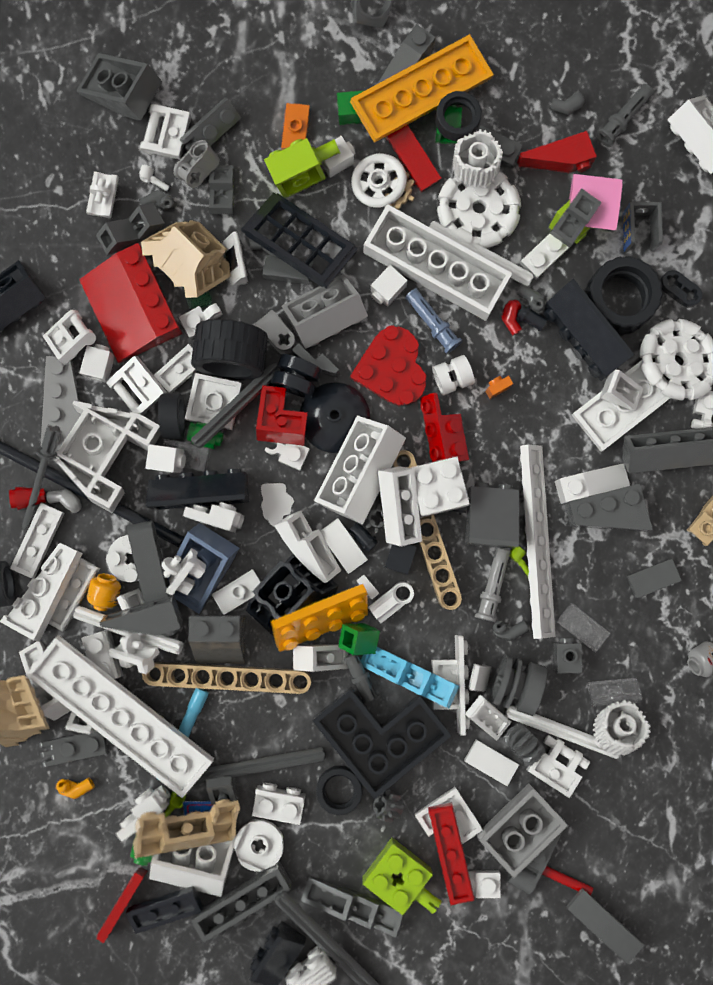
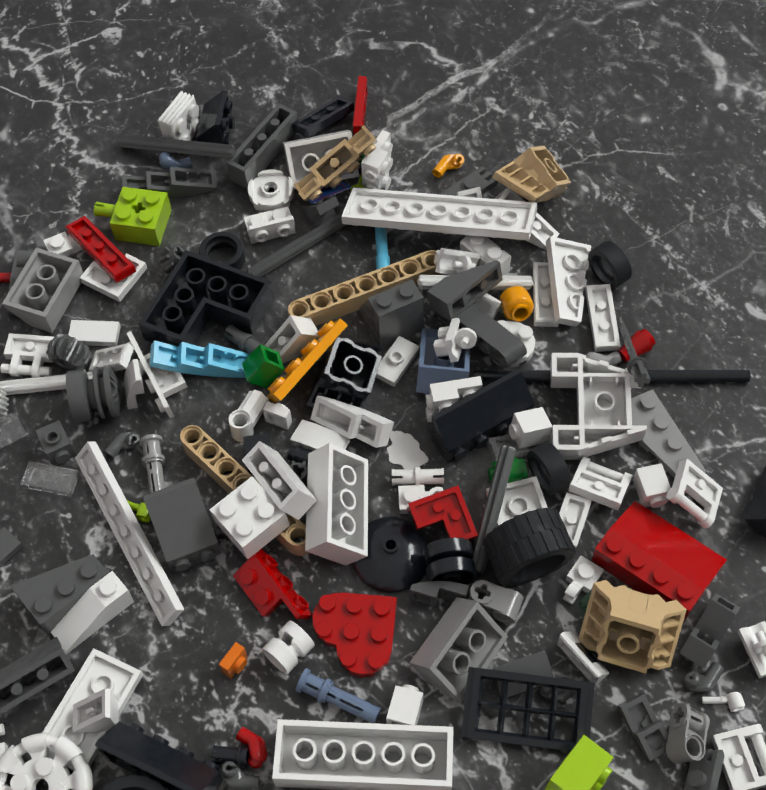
camera: 155 degrees right, 25 degrees down
none -> sand blue arm [159,152,193,171]
none -> white pin [392,467,444,486]

